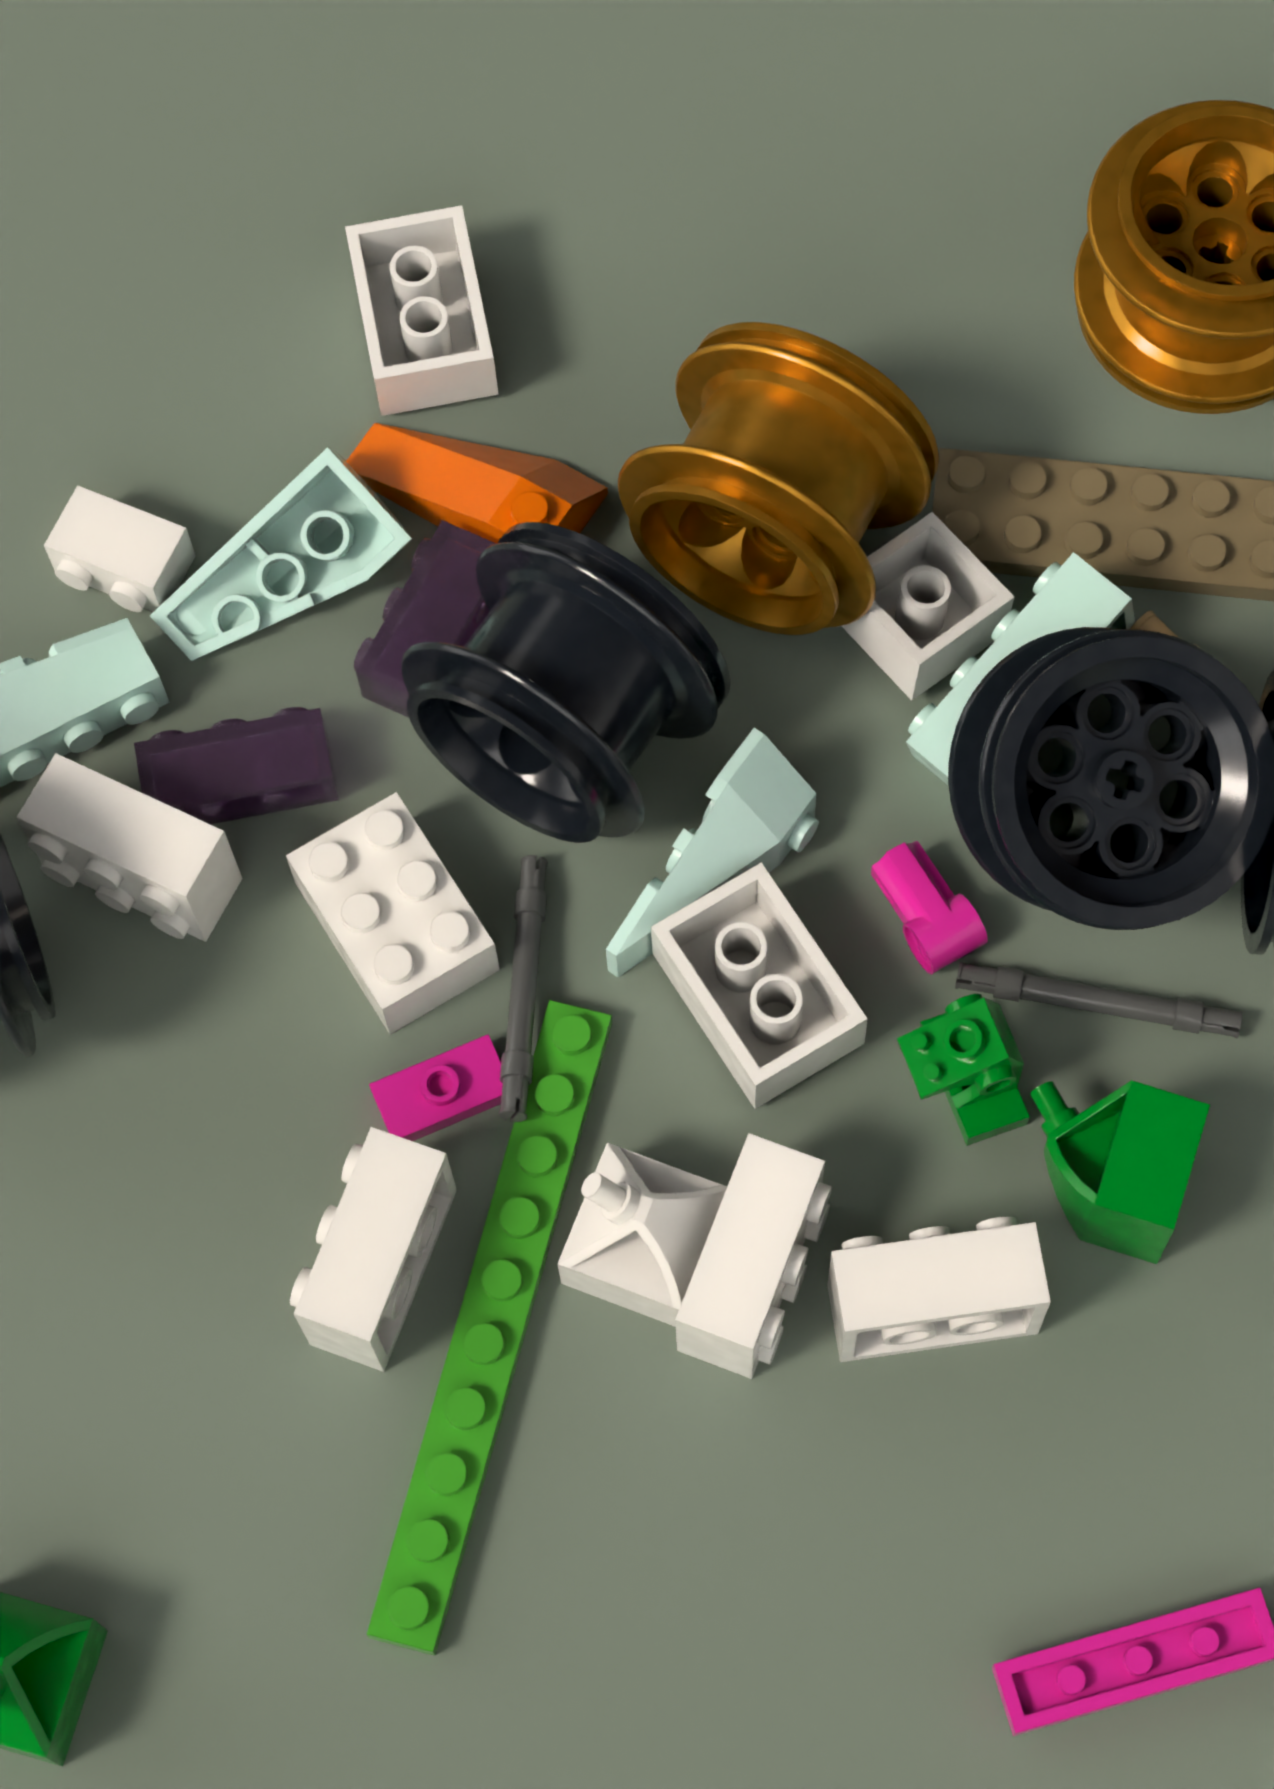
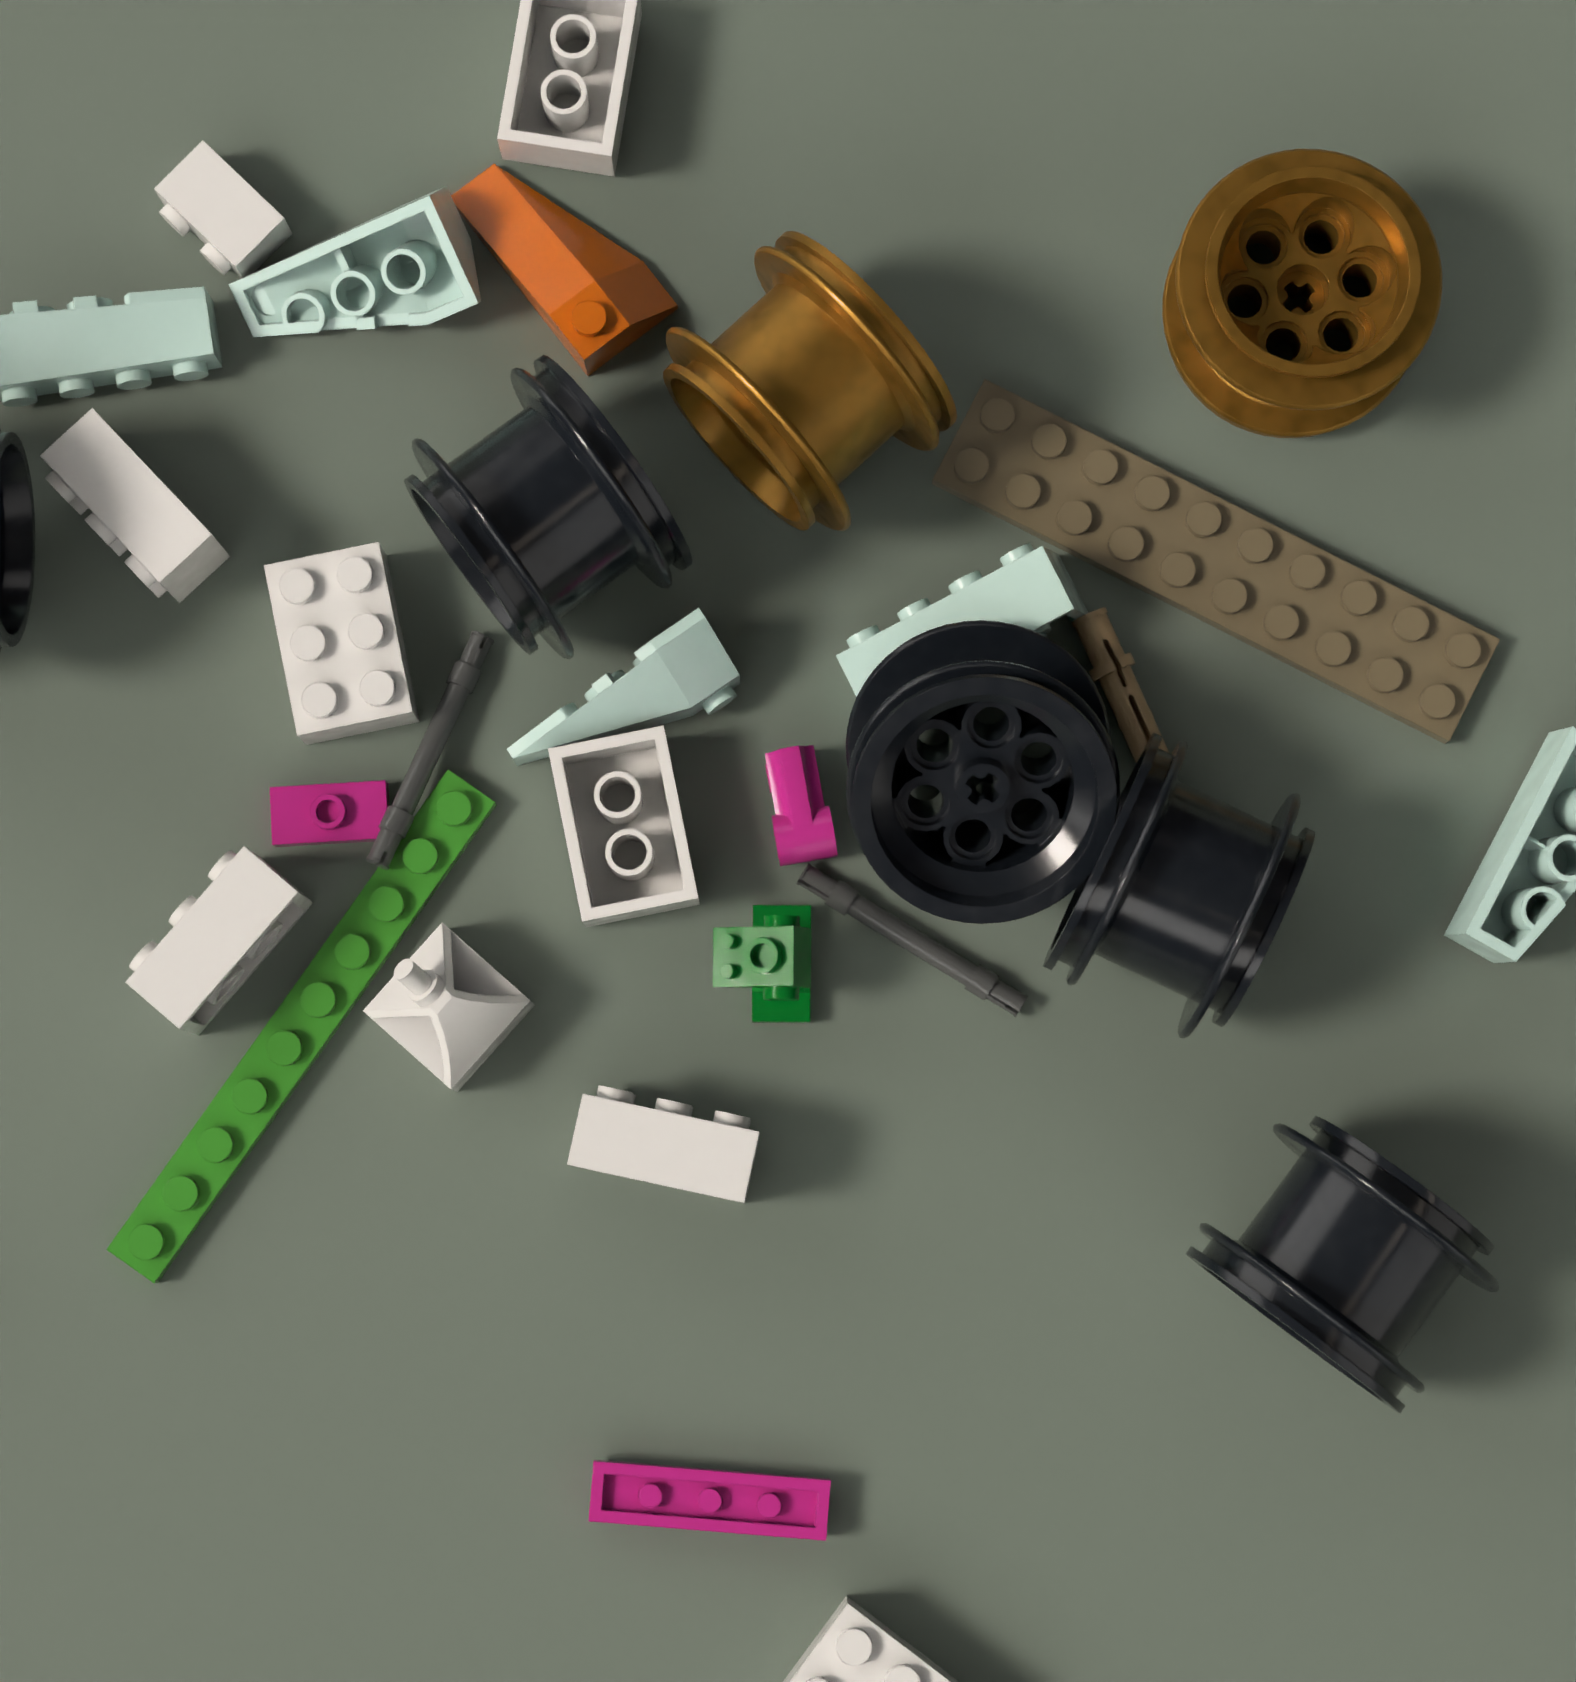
camera: 15 degrees right, 15 degrees up
clear purple brick [134,707,339,825] -> none
clear purple brick [353,520,496,718] -> none
white brick [675,1133,832,1379] -> none
white brick [842,512,1015,701] -> none
green piece [1030,1080,1210,1264] -> none

